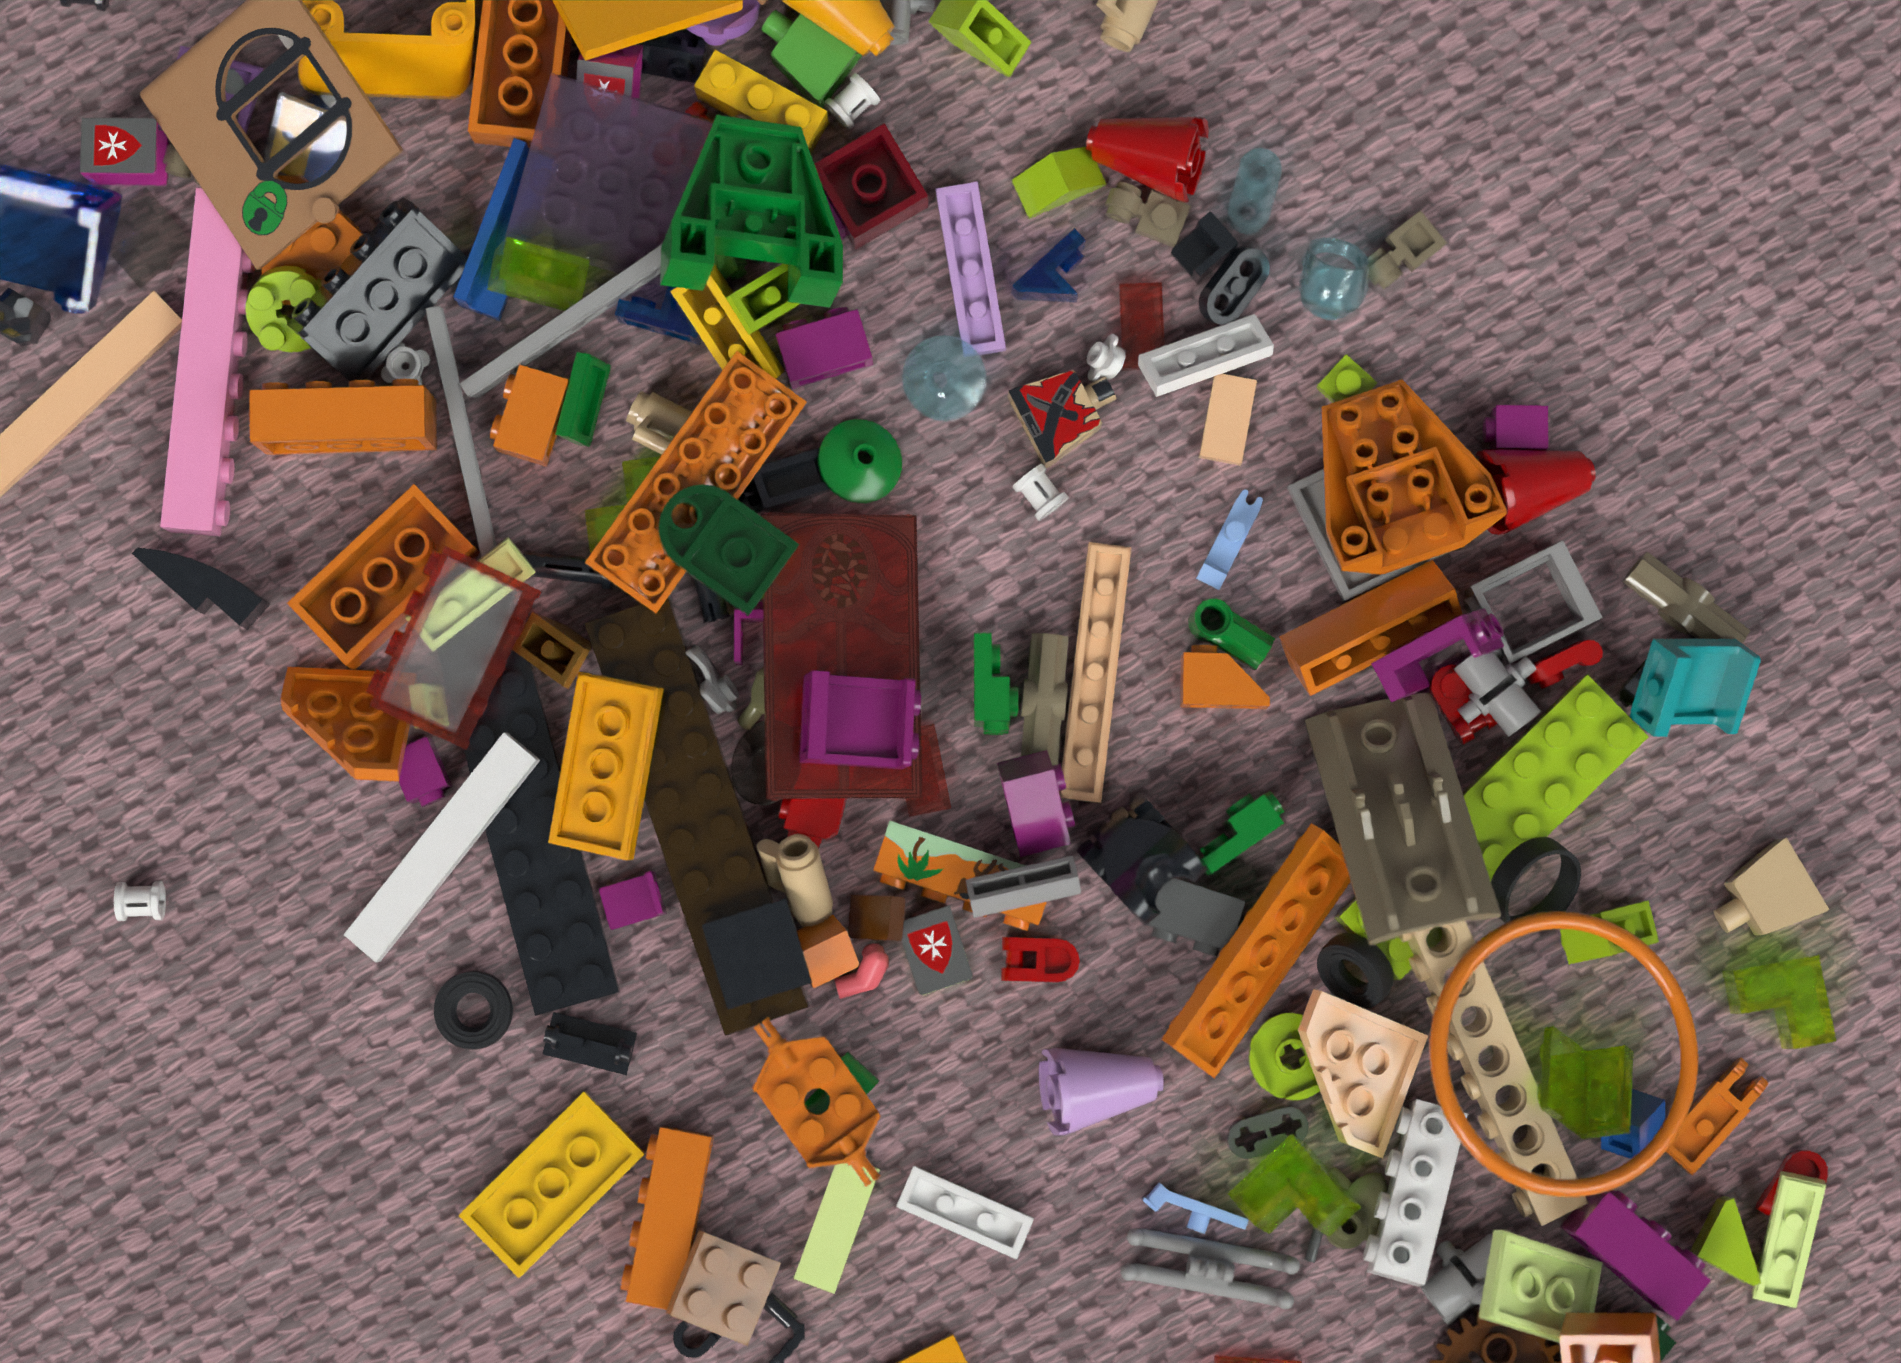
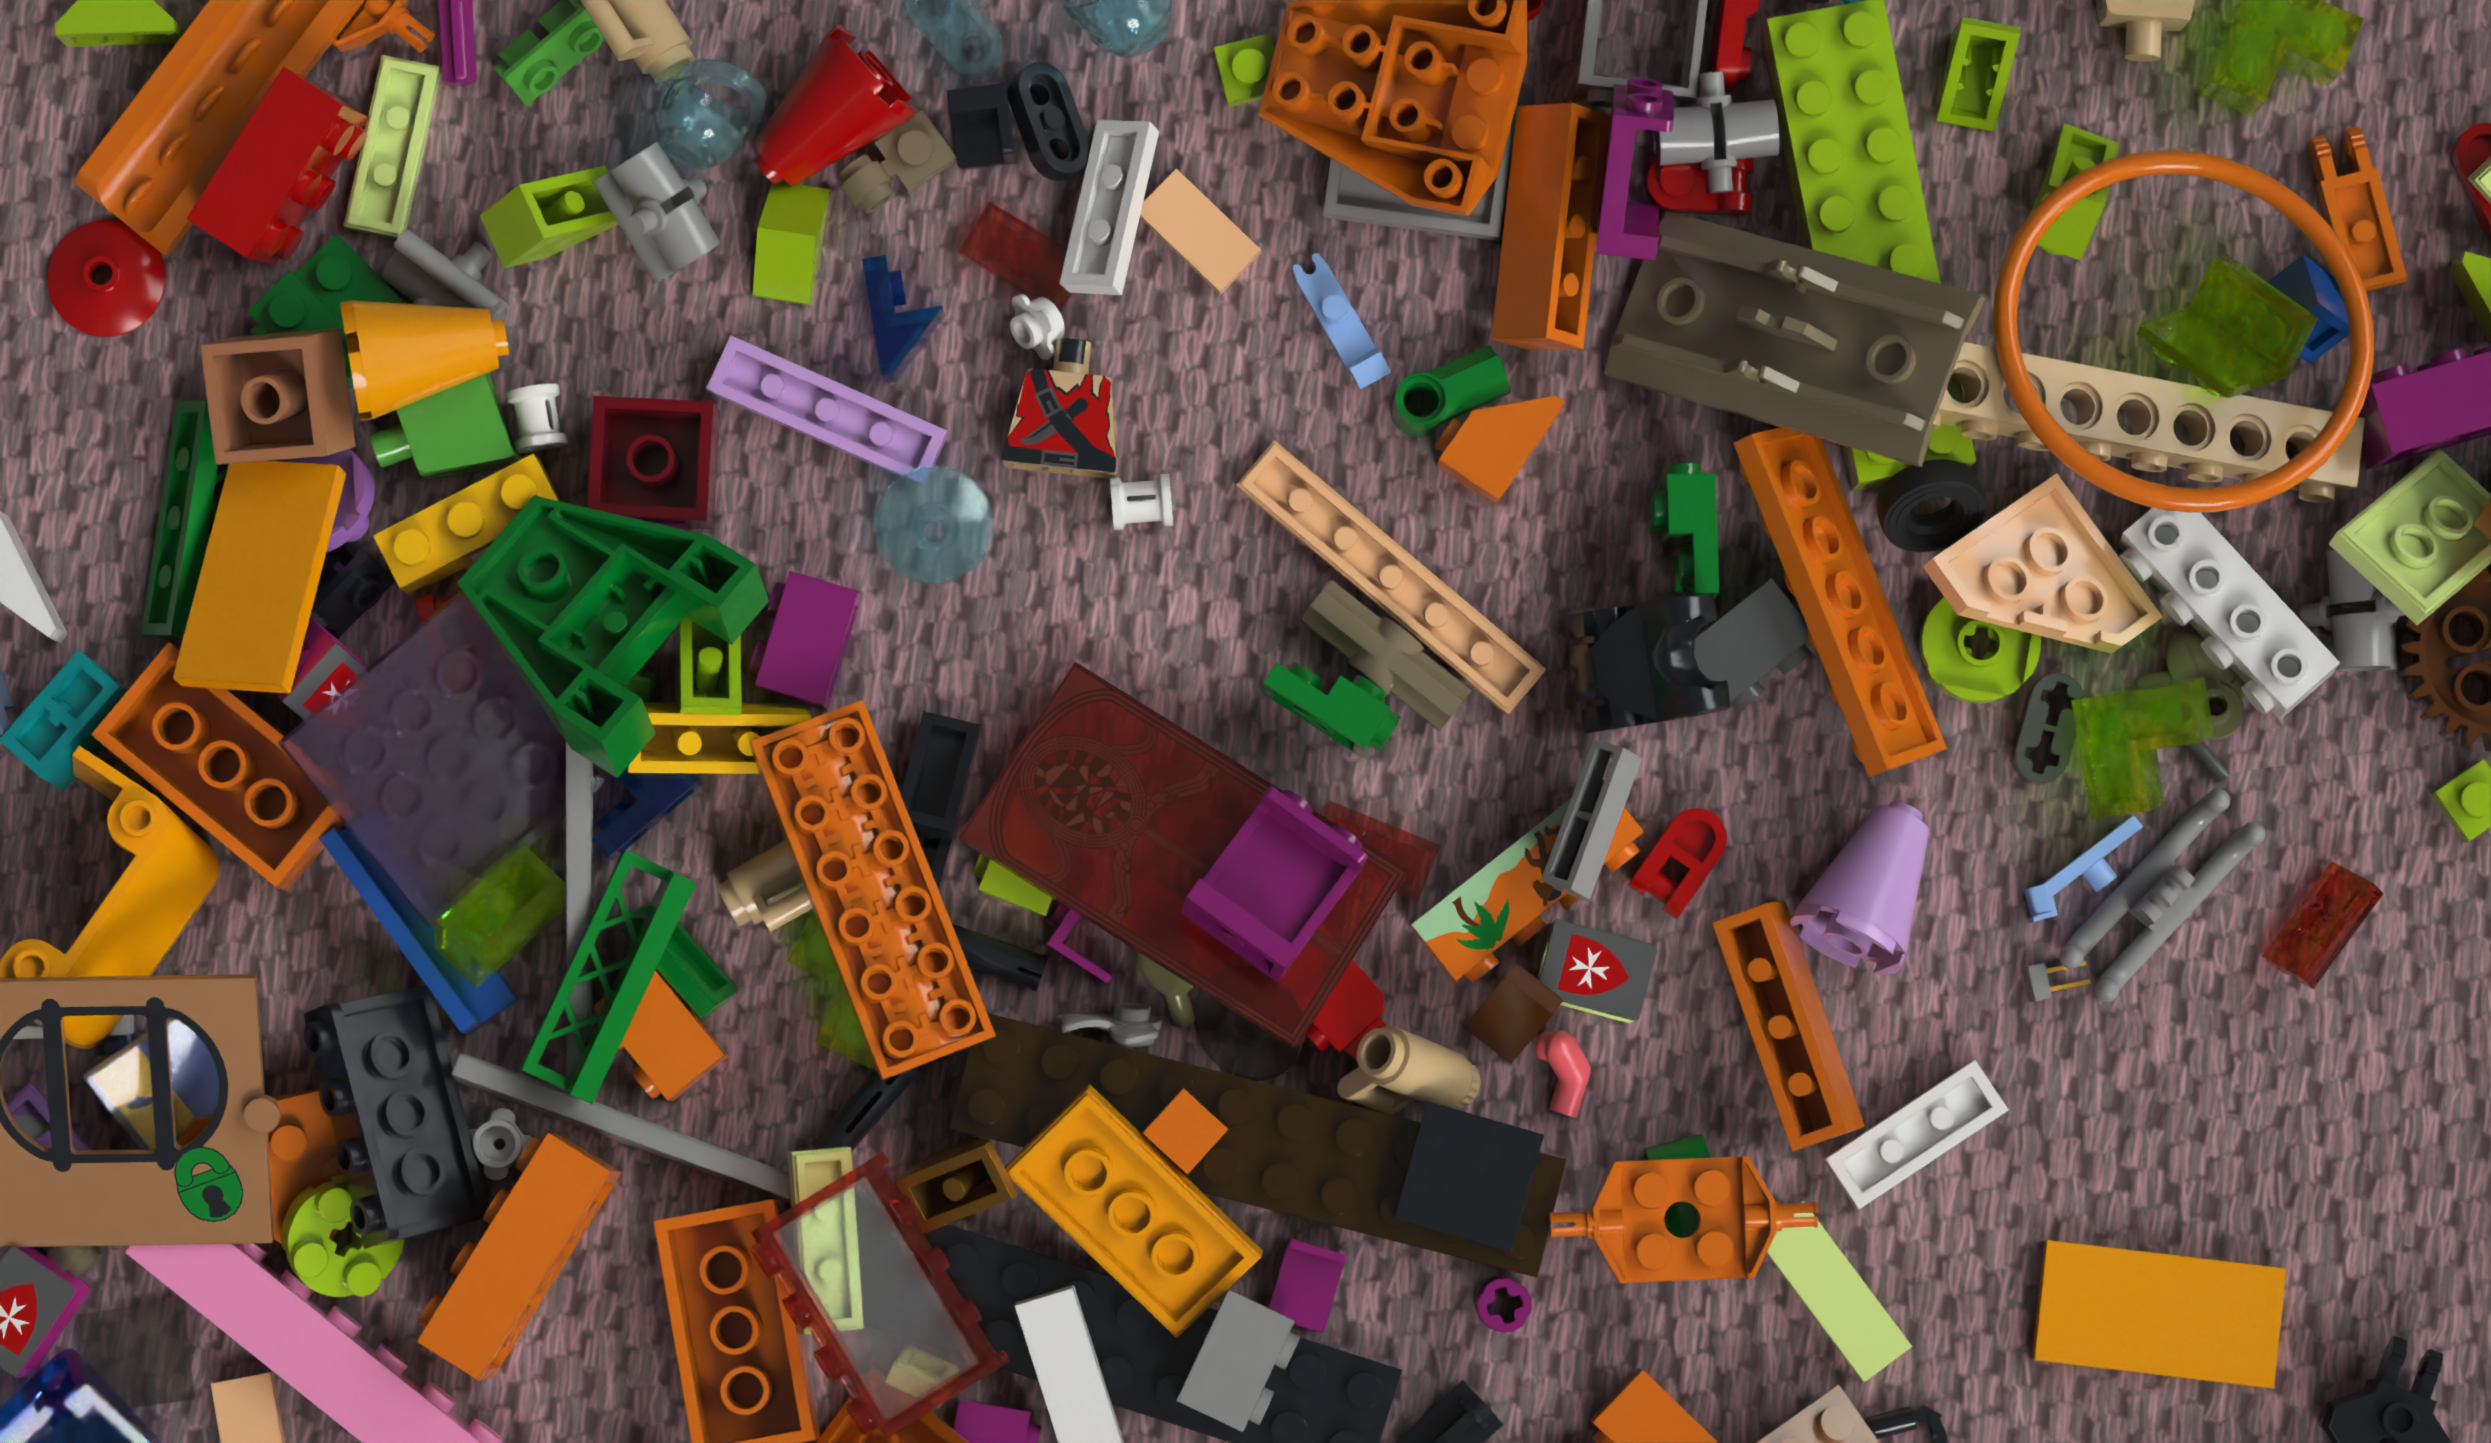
camera: 60 degrees left, 0 degrees up
dark green tile [658,485,800,616] -> none
orange panel [797,915,859,989] -> none
green dish [818,419,902,504] -> none
magenta brick [997,750,1075,857] -> none
black tyre [1491,837,1581,923] -> none
none -> green fence [520,848,696,1104]
none -> light grey pin [592,142,721,283]
none -> clear light blue helmet [654,59,767,169]
none -> orange tile [1143,1088,1229,1175]
none -> light grey brick [1177,1289,1300,1432]
none -> magenta bush [1475,1277,1532,1333]
none -> orange brick [1712,900,1865,1152]
none -> lime slope [1936,17,2021,132]
none -> light grey piece [2022,961,2091,1003]

